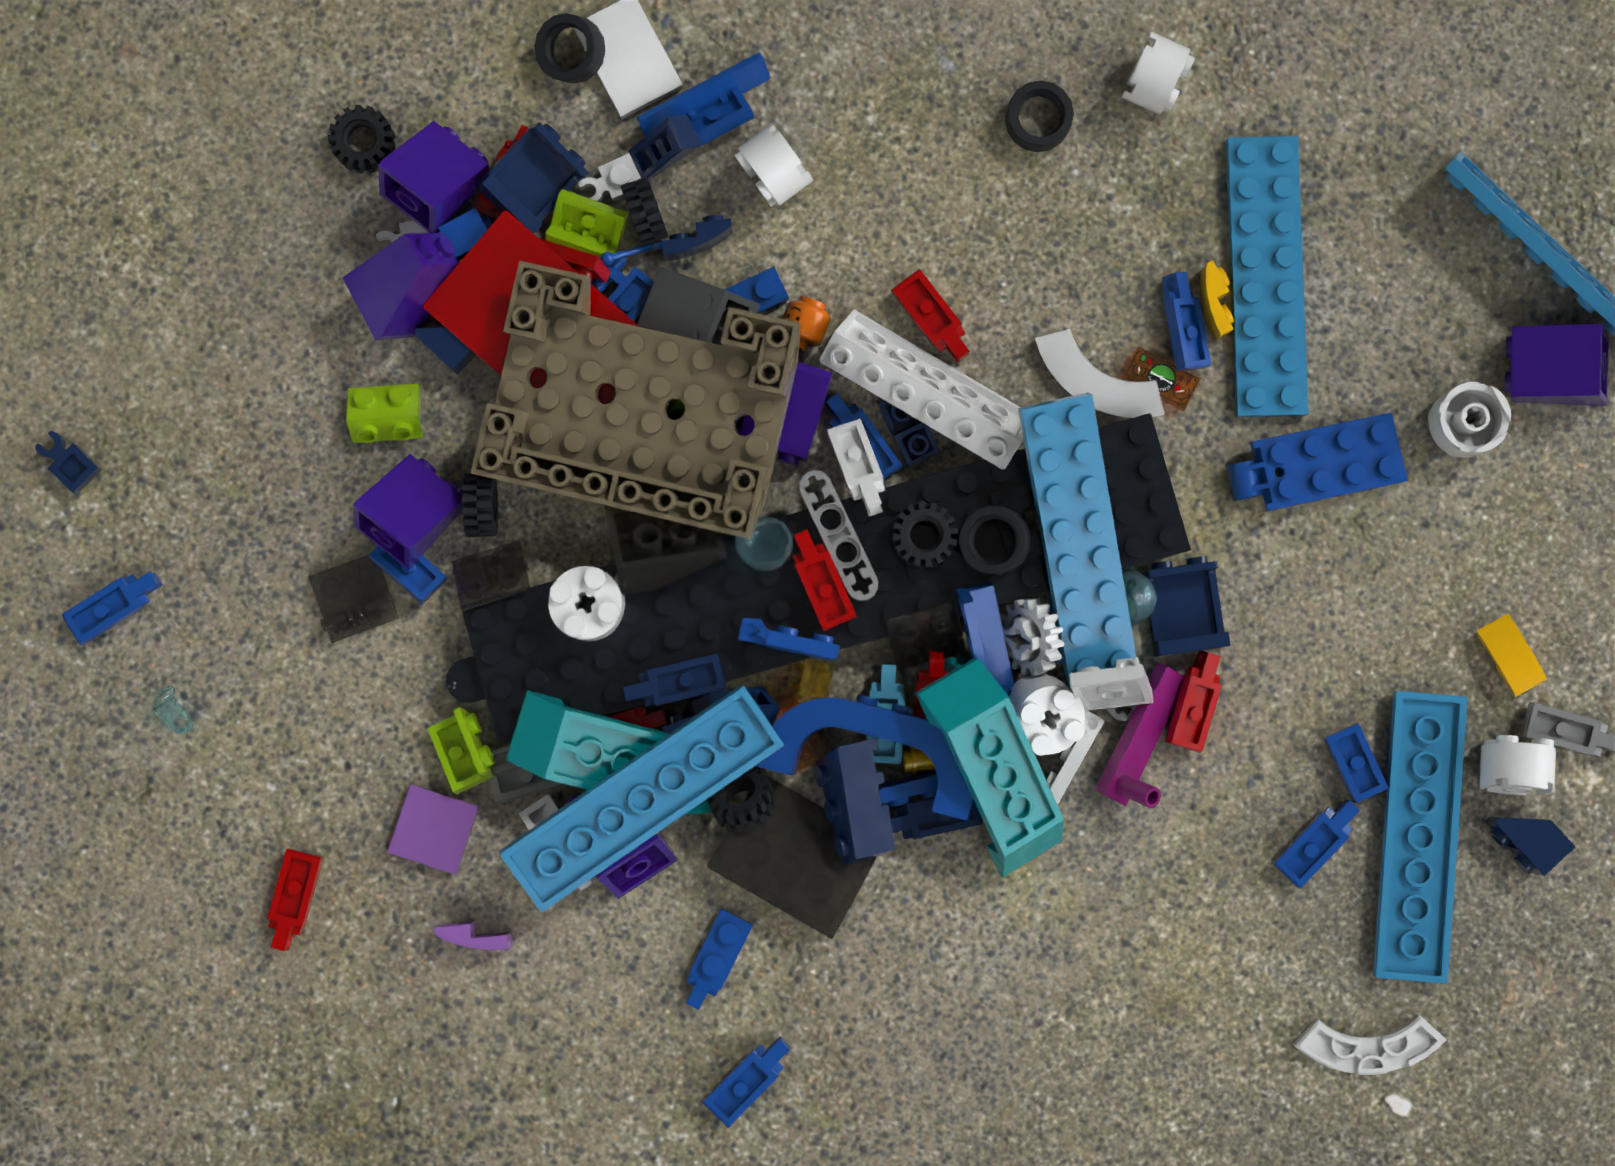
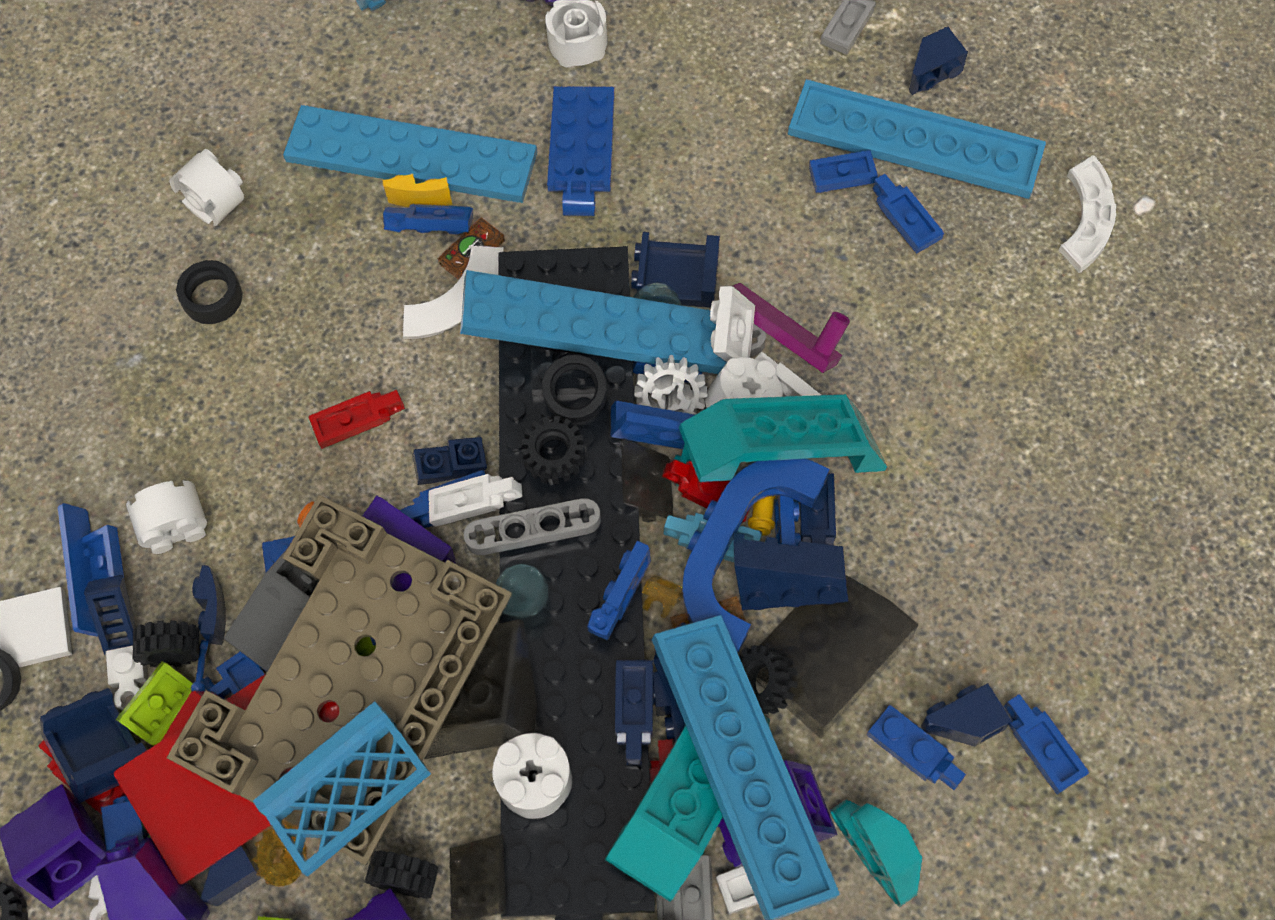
camera: 70 degrees left, 20 degrees down
red hinge [793,529,857,631] -> none
white bracket [820,309,1023,469] -> none
red hinge [1165,651,1222,753] -> none
yellow slope [1477,614,1547,697] -> none
white brick [1480,735,1556,796] -> none
none -> clear yellow gear [252,825,306,887]
none -> dark azure fence [253,701,431,877]
none -> teal connector [830,799,922,907]
none -> dark blue slope [921,683,1012,747]

